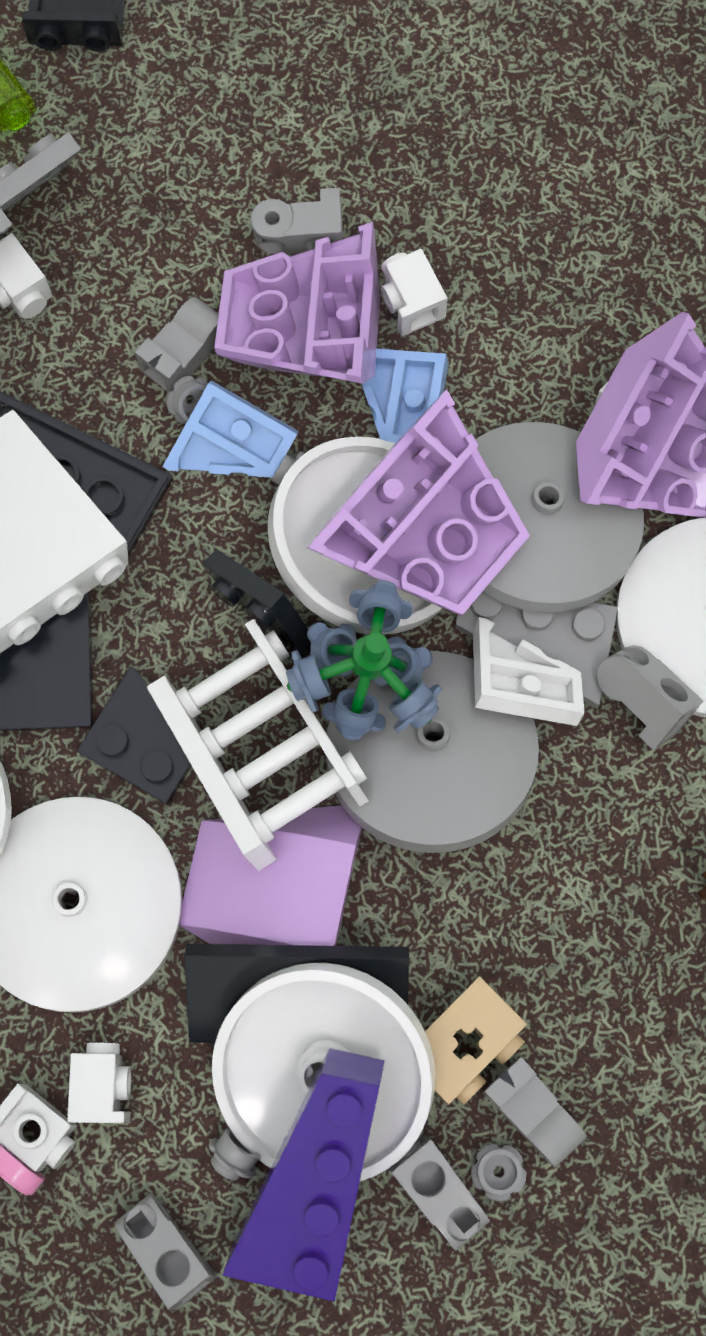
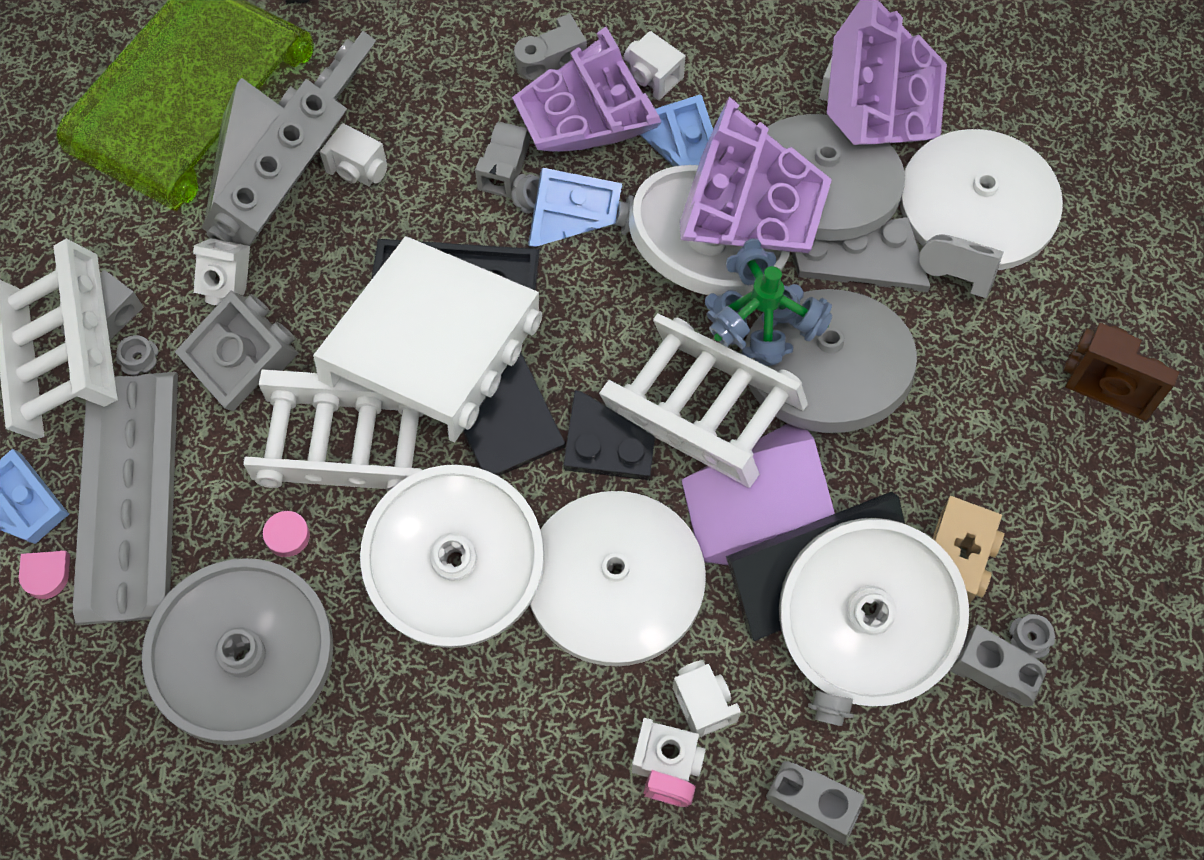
camera: 25 degrees left, 10 degrees down
black wing [203,549,311,658] -> none
dark purple wedge [222,1048,385,1302] -> none
white wing [473,617,584,726] -> none
light grey leg [482,1057,587,1168] -> none

